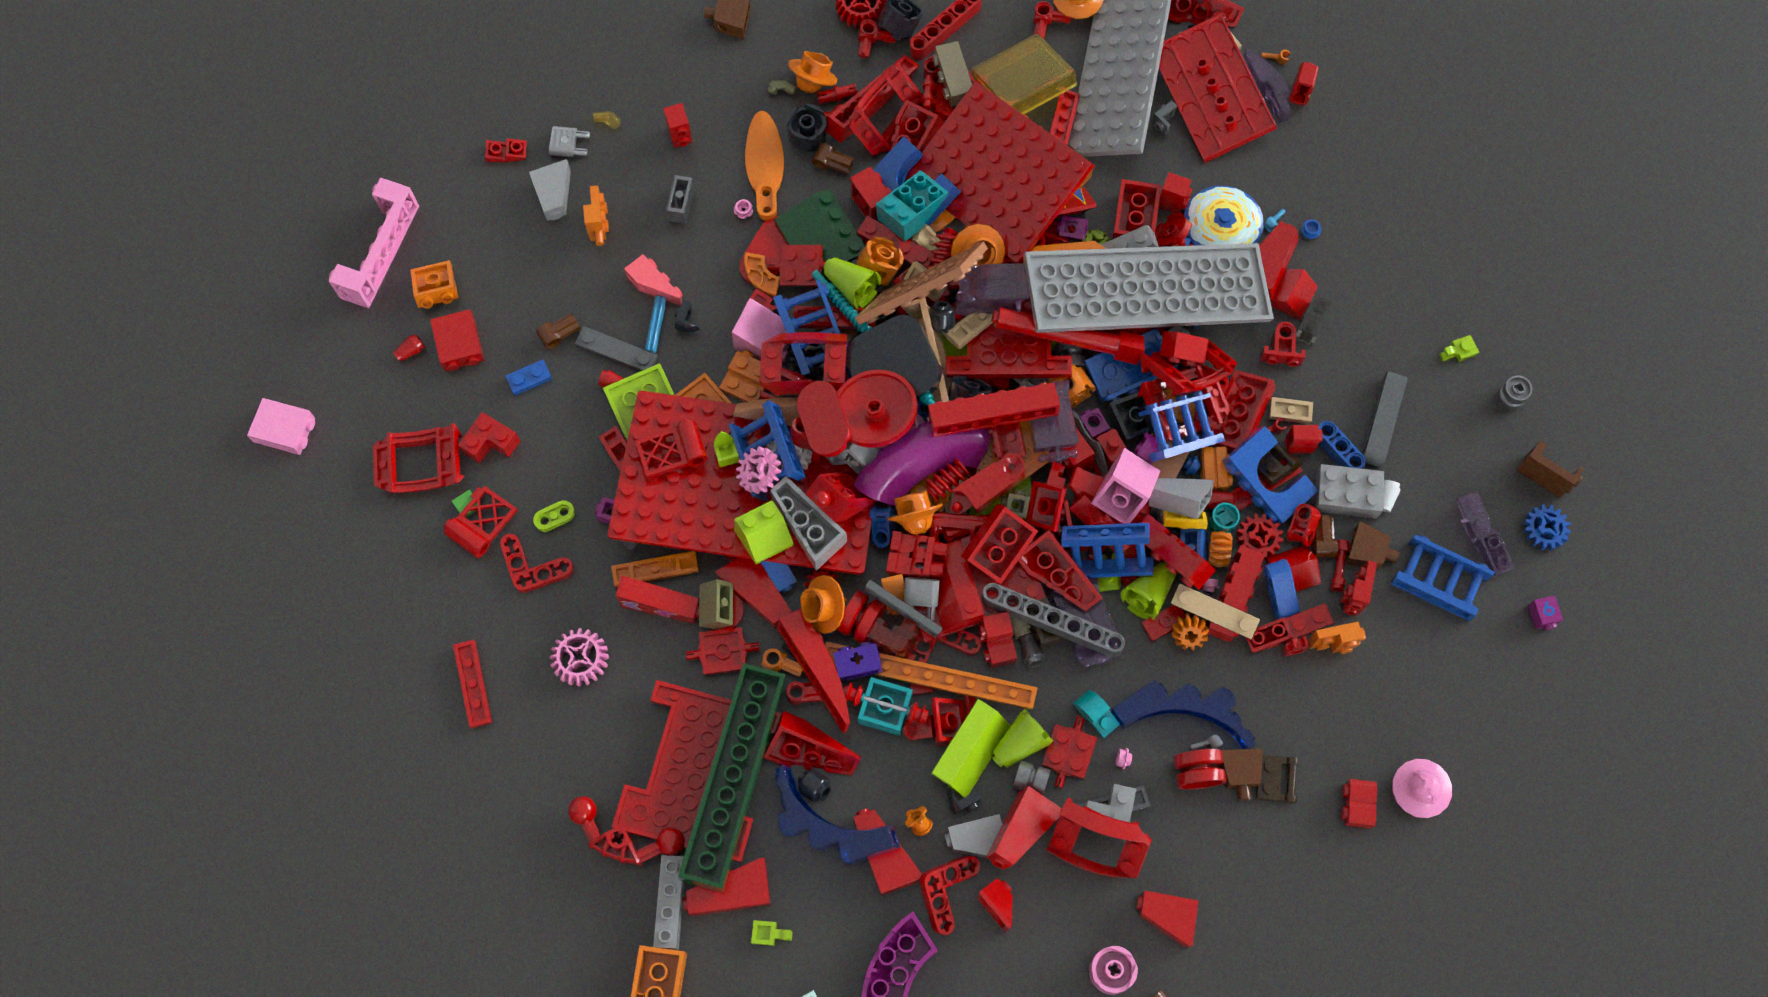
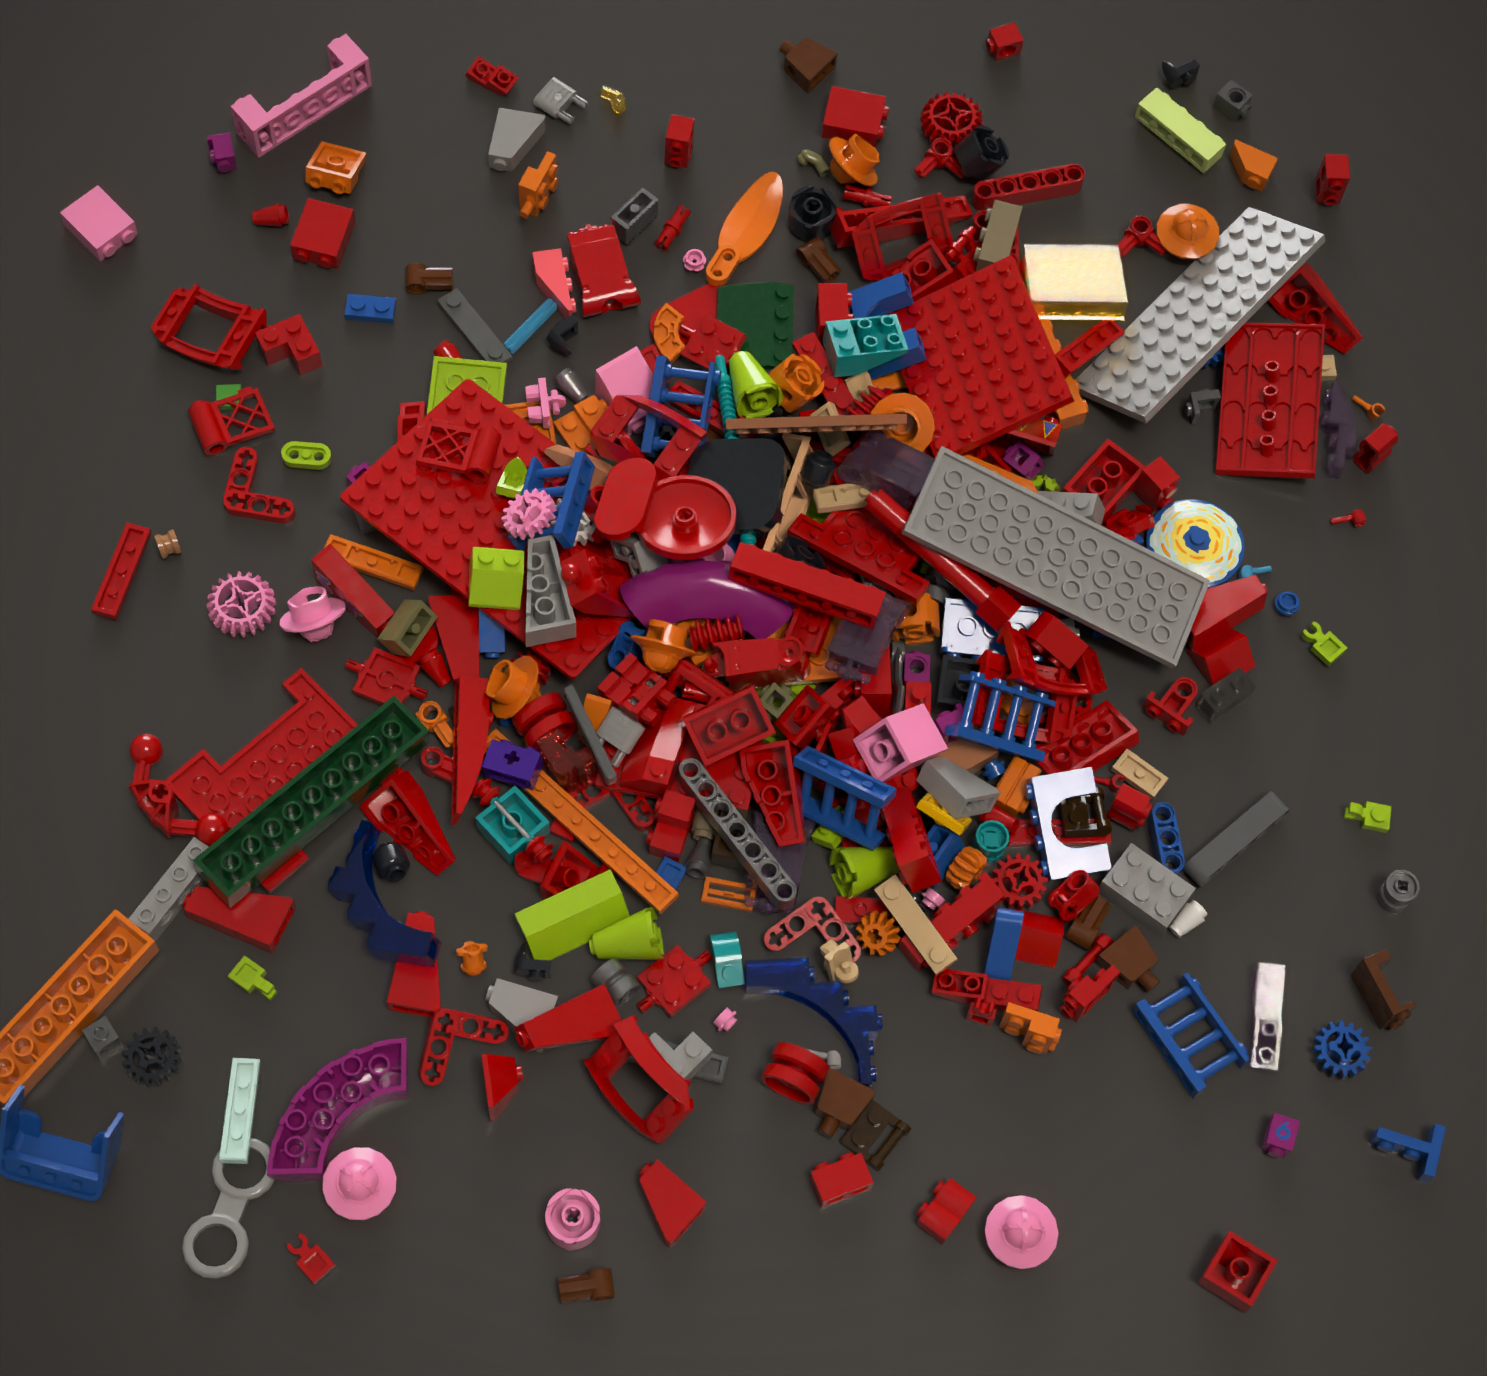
camera: 25 degrees right, 5 degrees down
none -> medium nougat wheel [154,529,182,559]
none -> magenta brick [206,132,237,173]
none -> bright pink helmet [280,586,346,642]
none -> red cone [418,648,452,688]
none -> bright pink hips [525,378,566,429]
none -> flat silver cone [554,368,589,404]
none -> red piece [567,224,641,318]
none -> red pin [654,205,691,251]
none -> blue tile [656,856,687,891]
none -> orange tile [701,876,757,912]
none -> beam [764,897,861,963]
none -> red brick [809,1152,874,1208]
none -> tan hips [820,939,859,988]
none -> red brick [821,86,889,148]
none -> red slope [1198,1231,1278,1313]
none -> lime plate [1301,622,1347,667]
none -> red hand [1330,509,1367,527]
none -> blue bracket [1370,1124,1446,1183]

